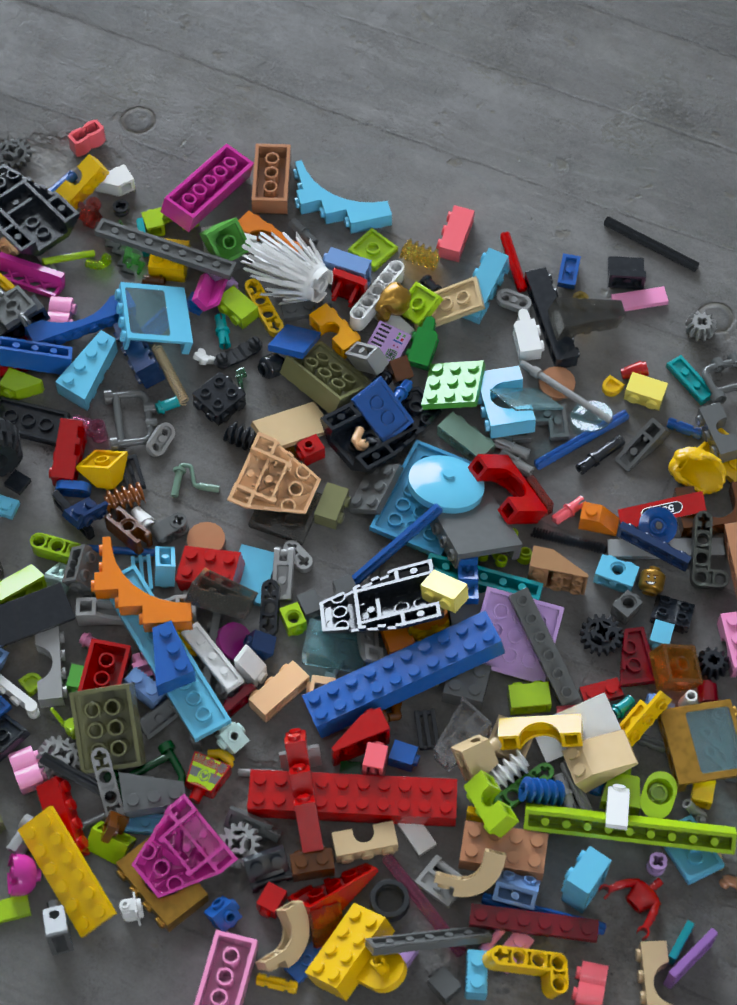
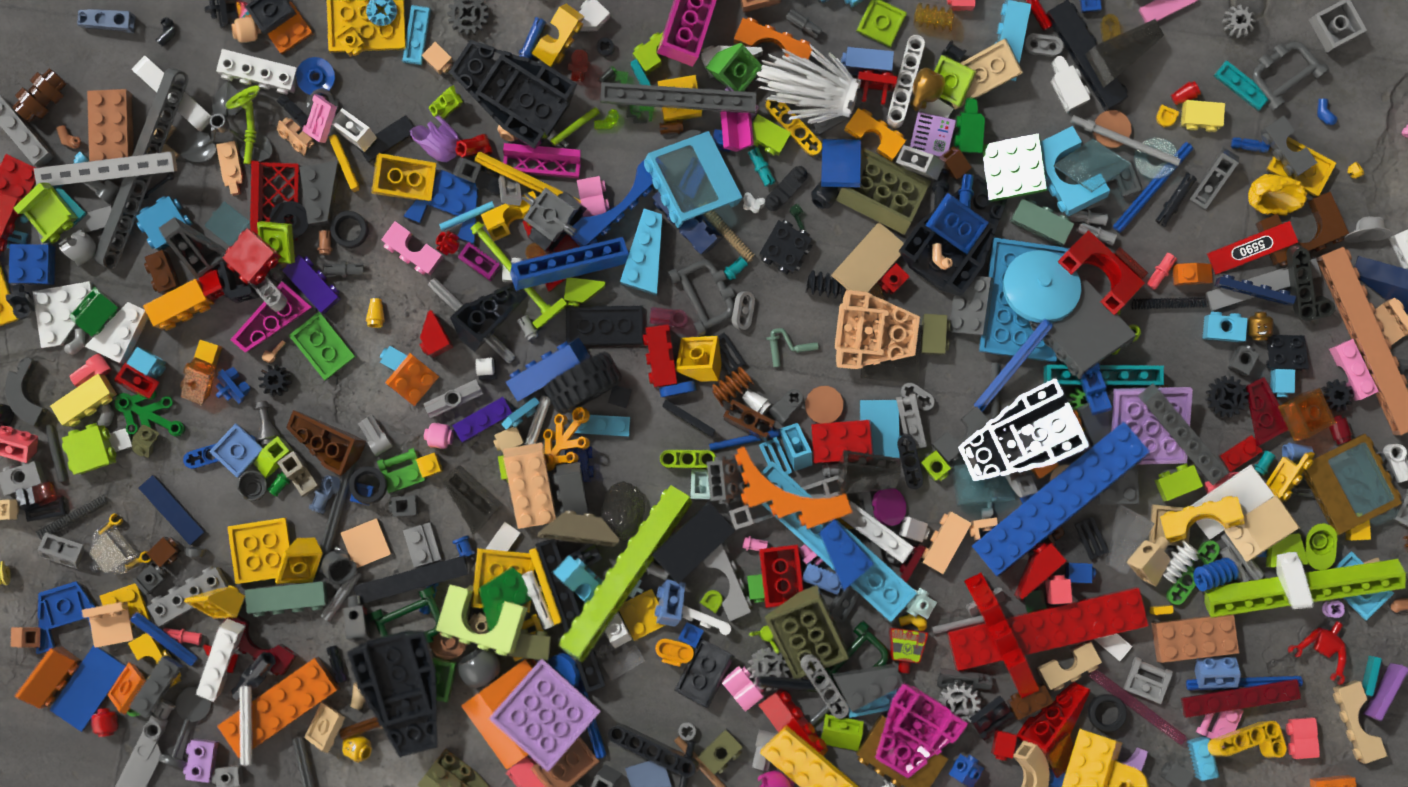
camera: 20 degrees left, 25 degrees up
dark blue bracket [62,497,109,530] -> none
reddish brown bracket [101,810,129,844] -> none
dark blue brick [243,629,277,661] -> none
dark grey tile [365,927,492,956] -> none
light yellow brick [421,570,469,613] -> none
tan arch [434,848,506,897] -> none
lime arch [464,770,519,838] -> none
medium nougat slope [527,546,588,595] -> none
medium azure brick [561,846,612,914] -> none
blue dish [638,507,677,543] -> none
white cone [678,690,698,714] -> none
light grey arm [682,799,708,824] -> none

